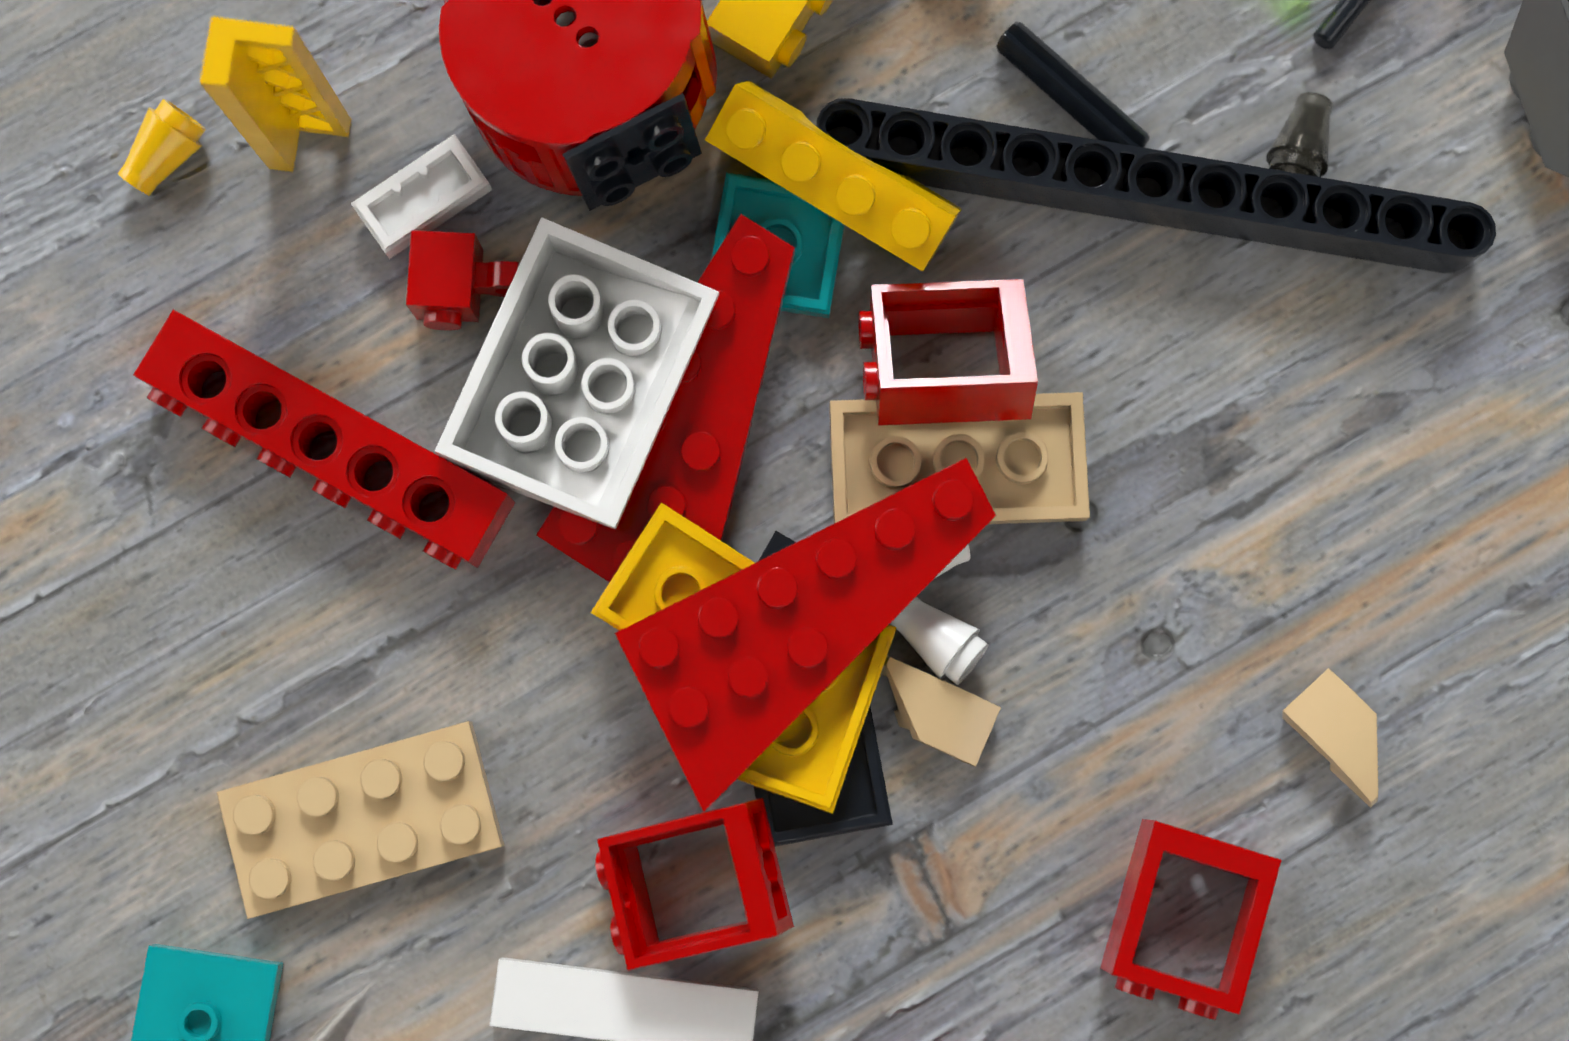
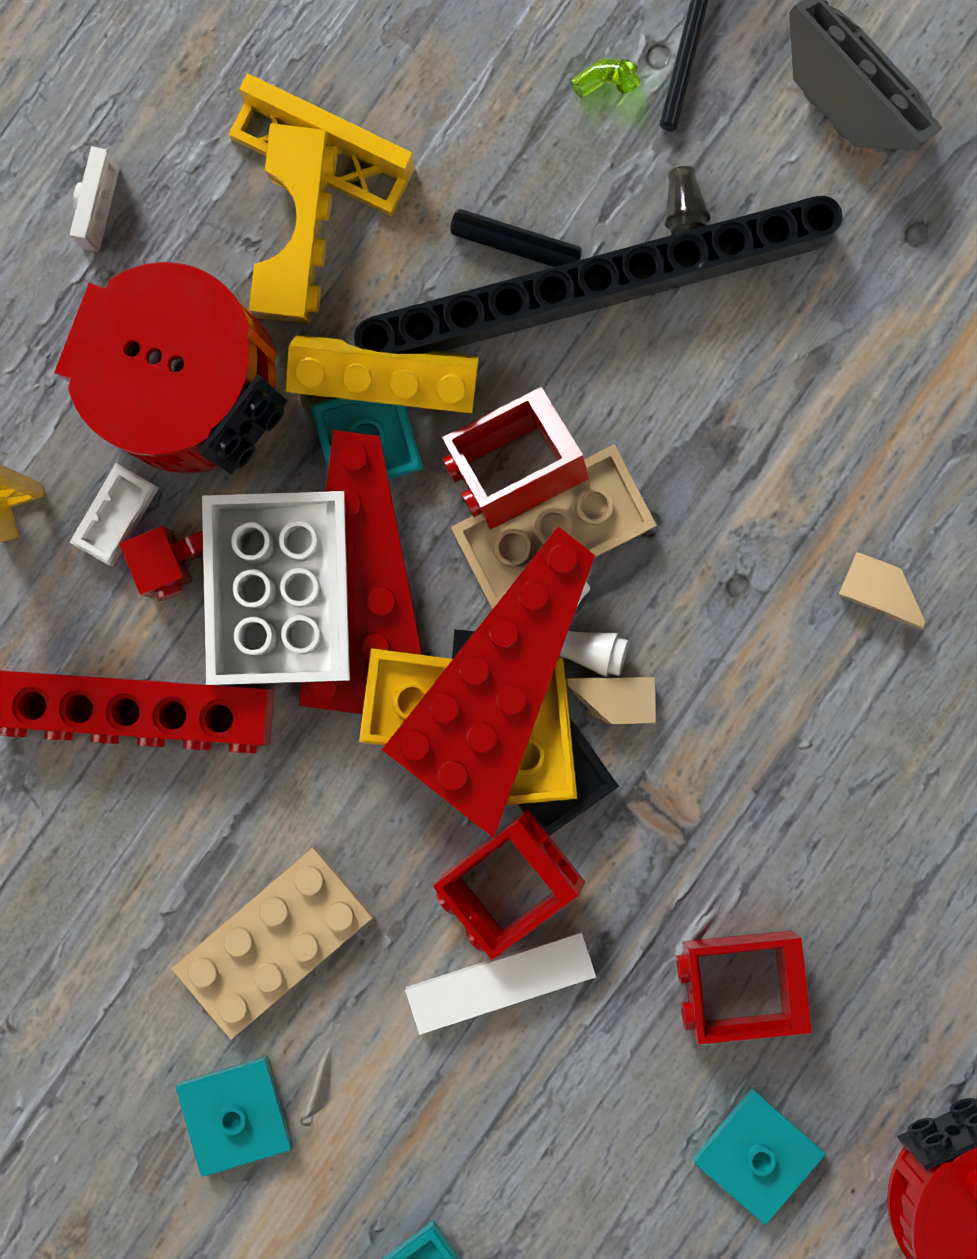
camera: 15 degrees left, 5 degrees up
red window [1100,819,1282,1020] -> none

